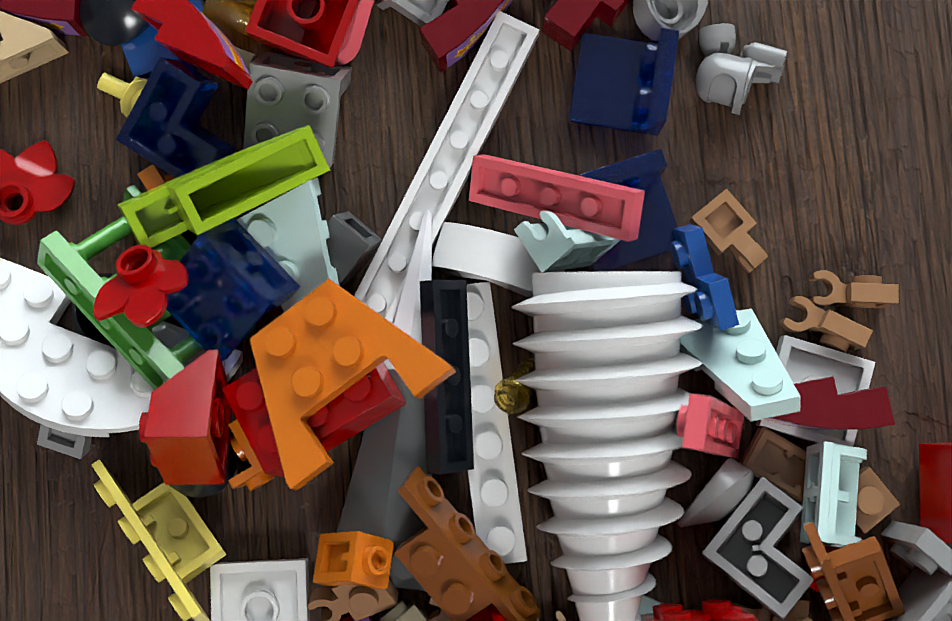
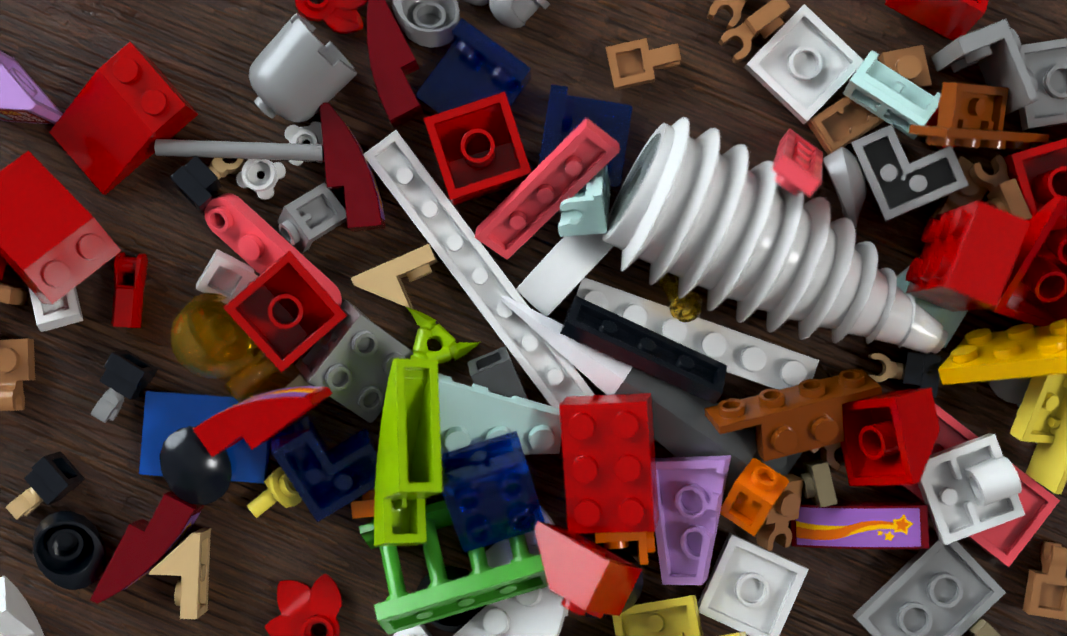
camera: 60 degrees left, 5 degrees up
red plate [93,245,188,328] -> none
orange wing [250,279,456,490] -> none
blue plate [670,224,739,331] -> none
light aqua wing [680,308,801,421] -> none
dark red slope [728,376,895,430] -> none
none -> tan slope [351,244,438,309]
none -> lime piece [406,307,481,364]
none -> red slope [423,92,531,205]
none -> lavender wing [655,455,731,585]

